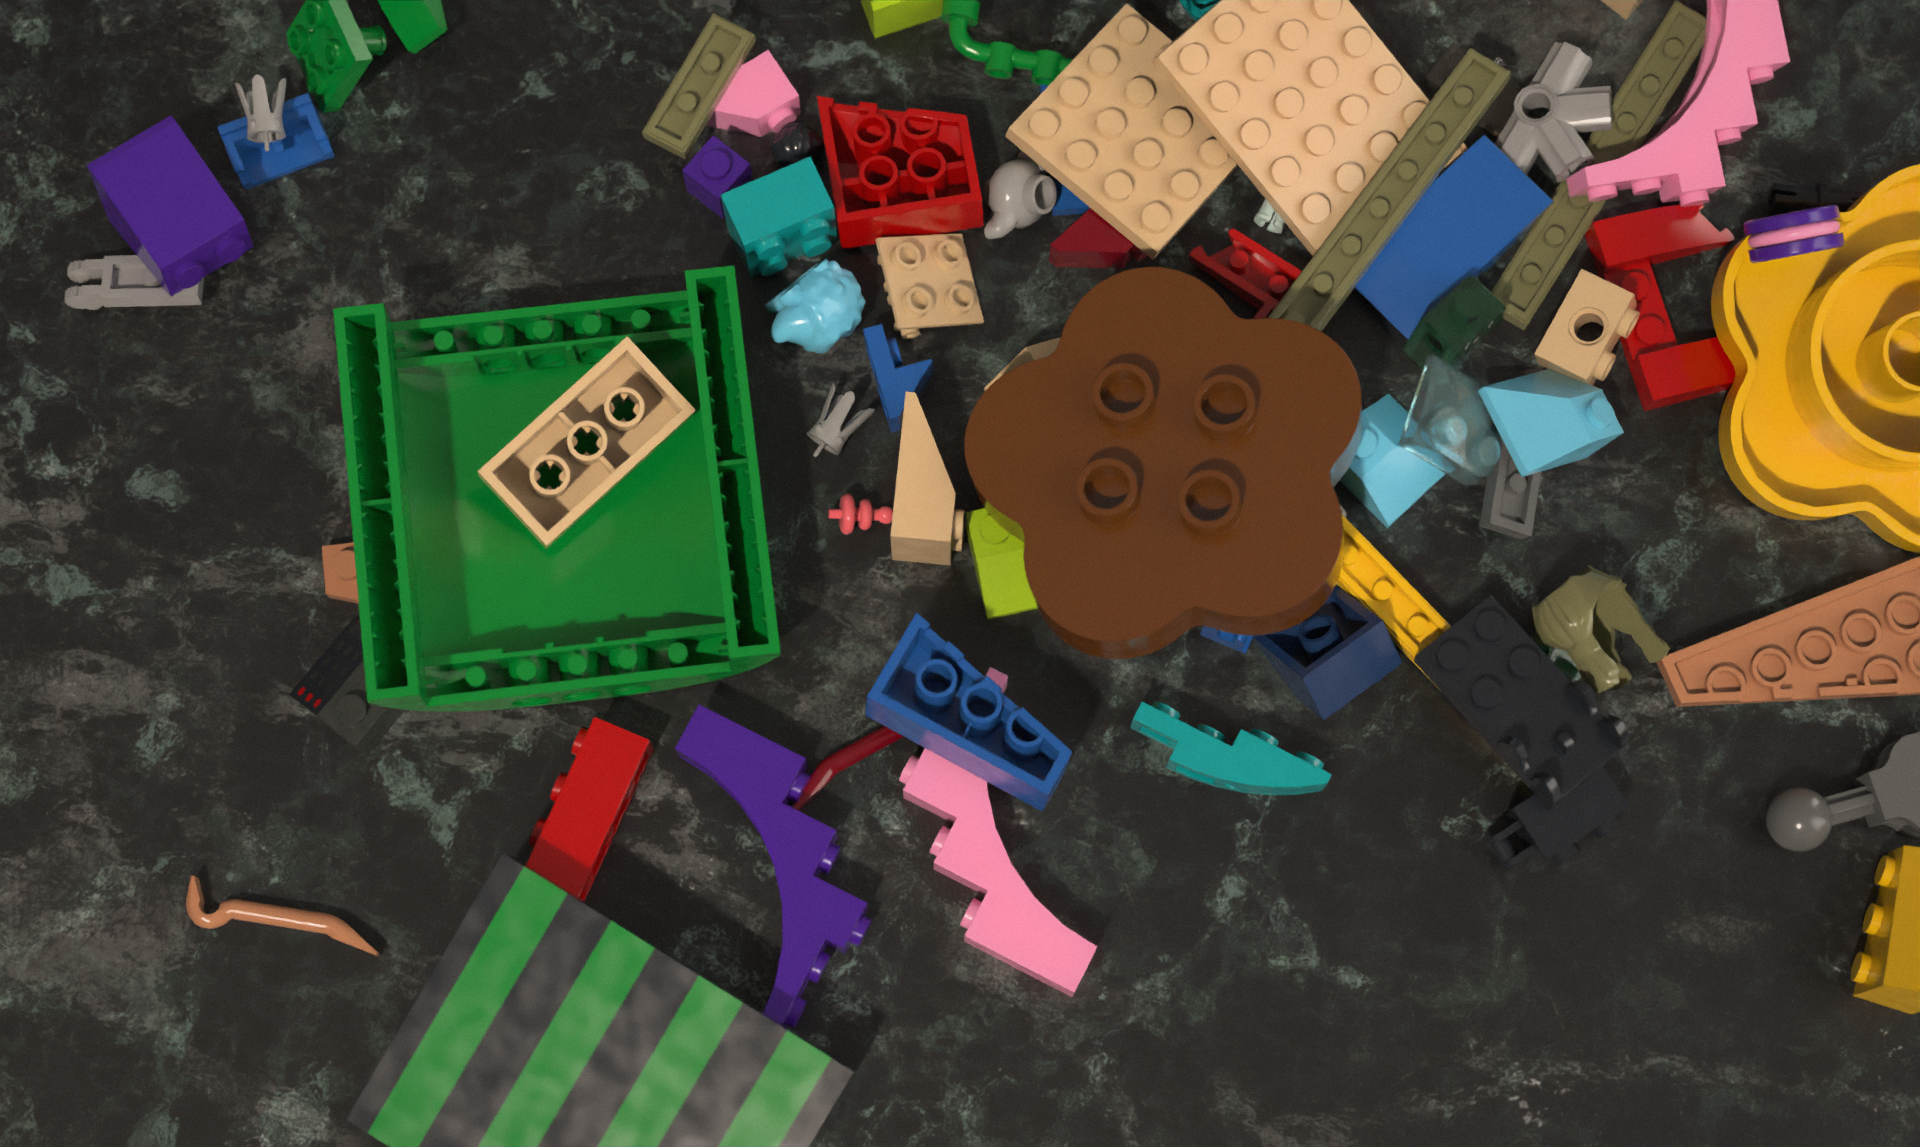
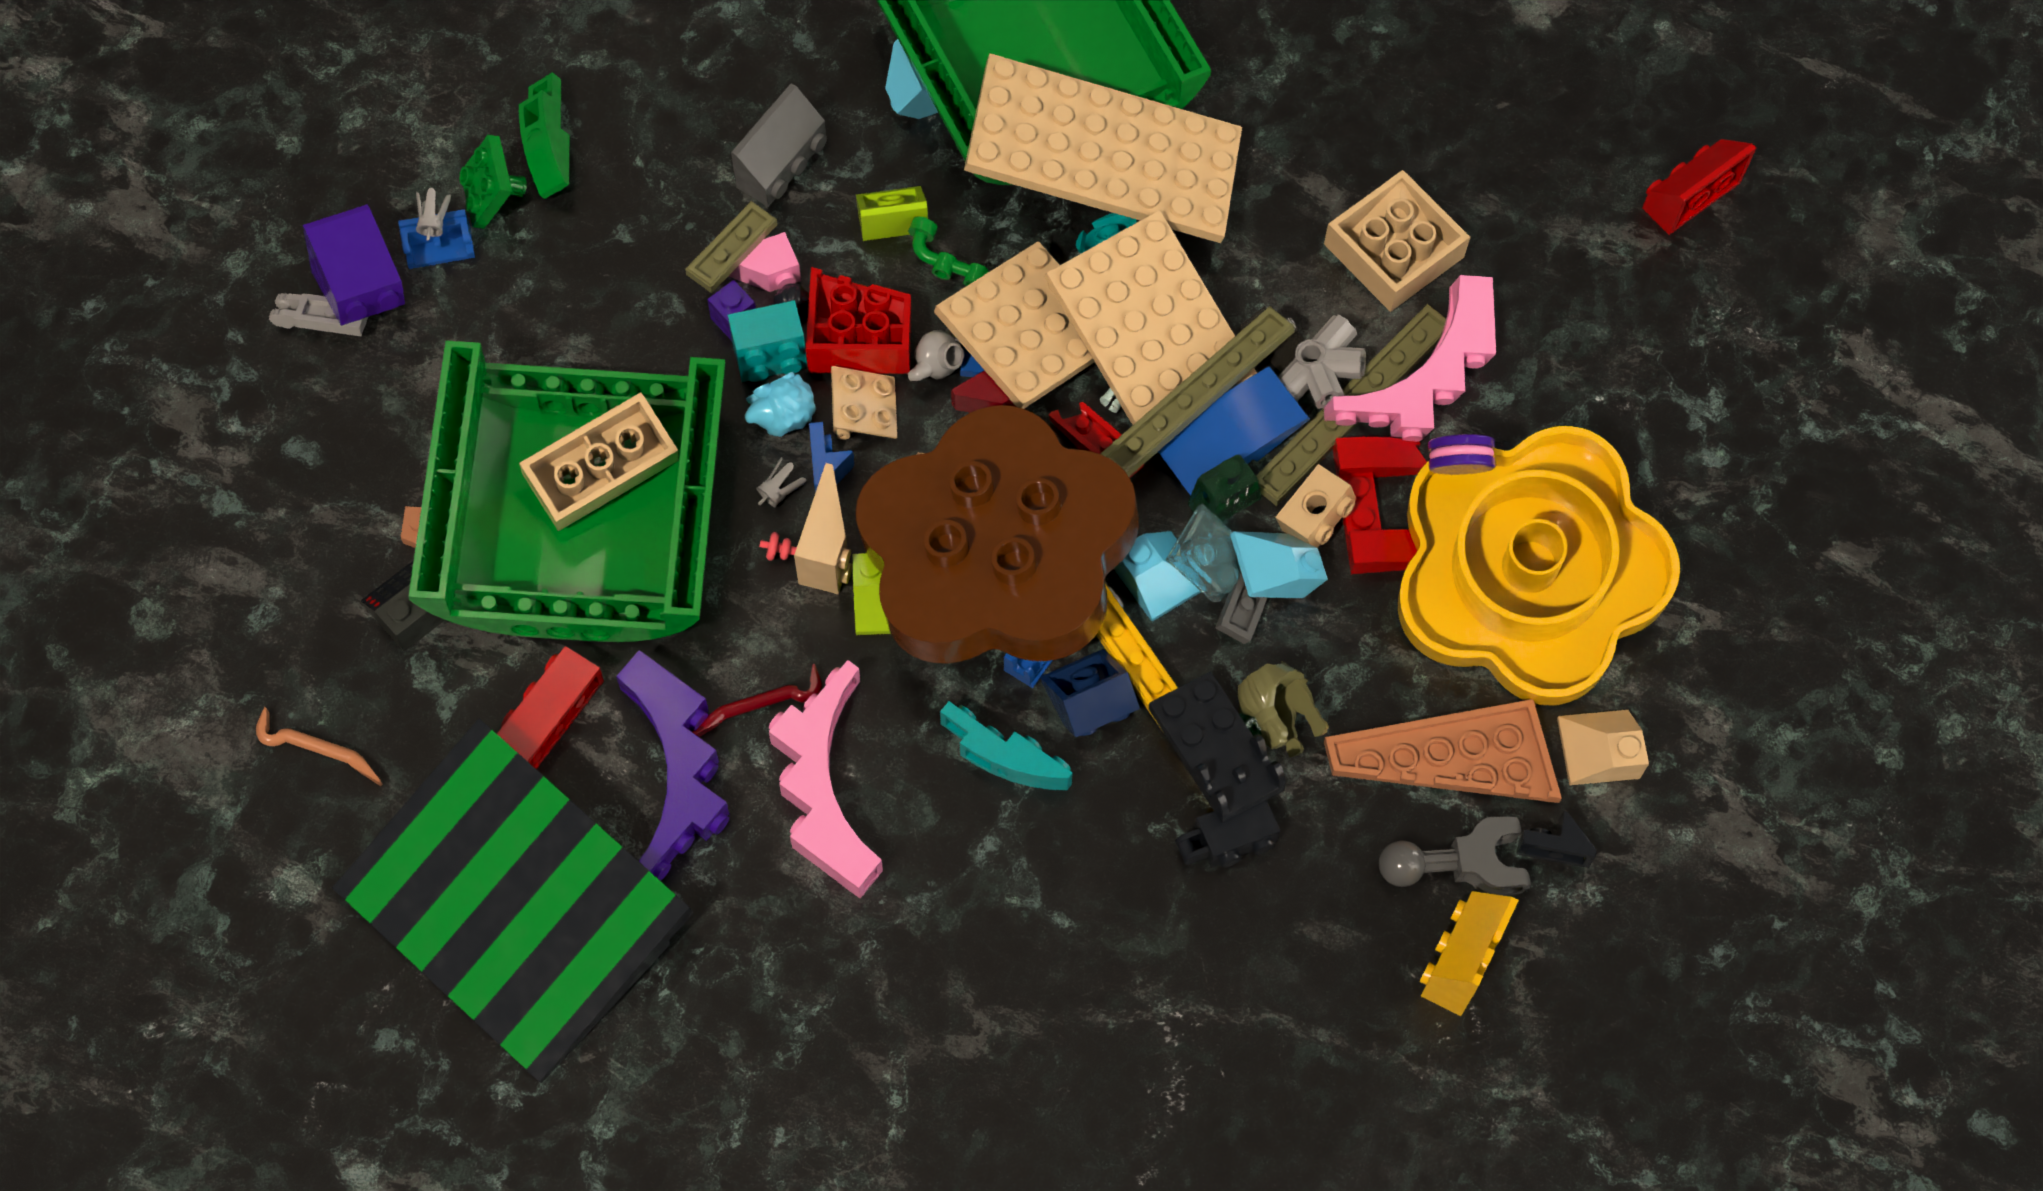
camera: 10 degrees right, 10 degrees down
blue wedge [865,613,1072,812] -> none

